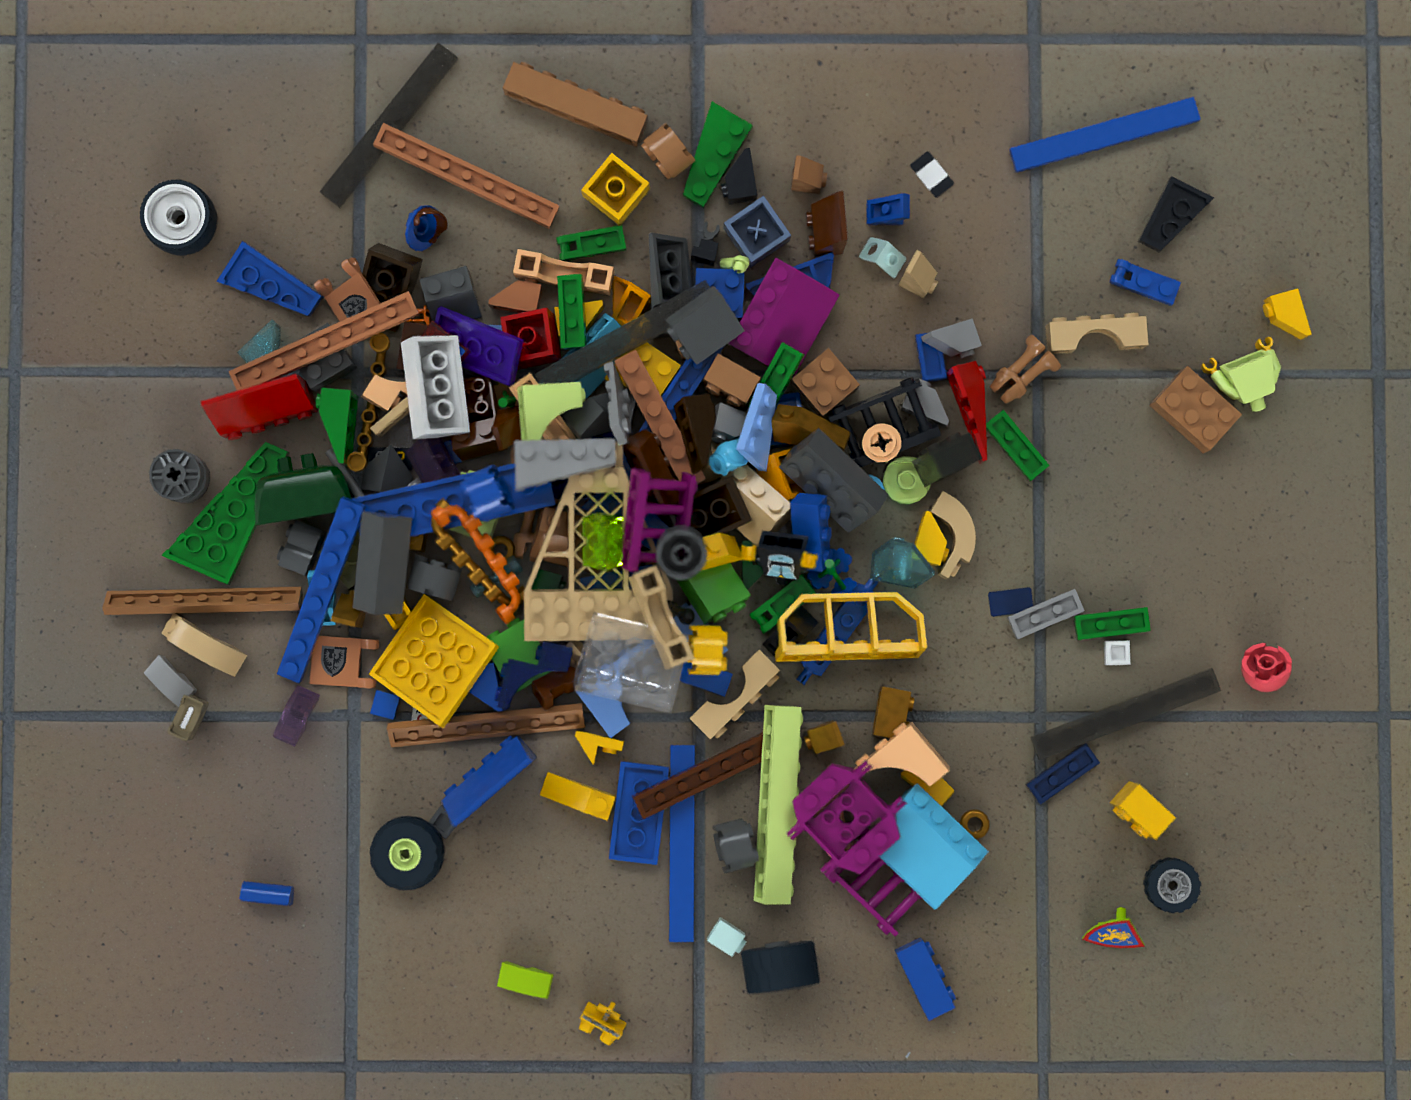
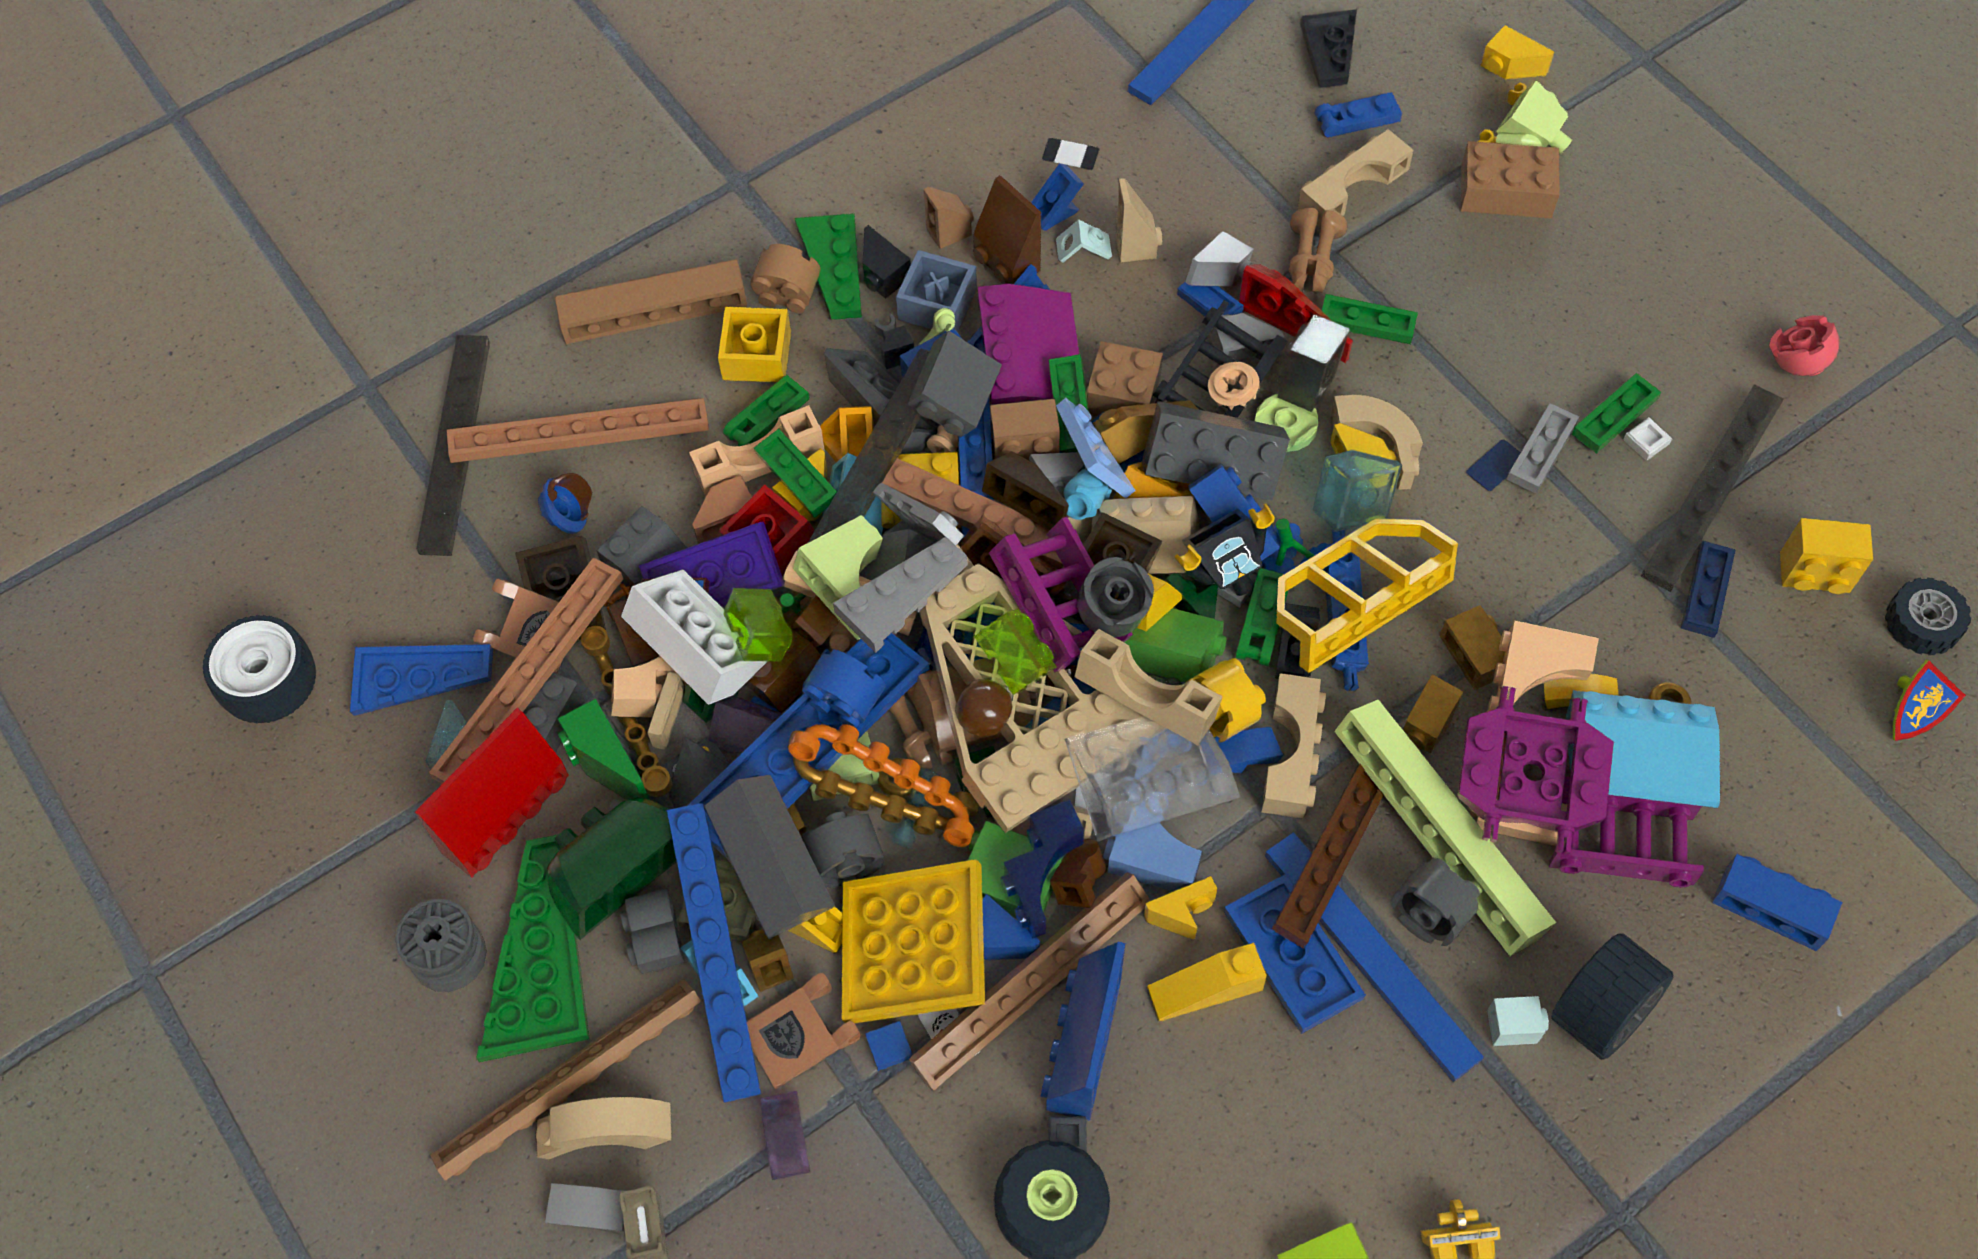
camera: 30 degrees left, 25 degrees down
none -> clear neon green brick [723,588,792,662]
none -> reddish brown hair [955,679,1013,737]

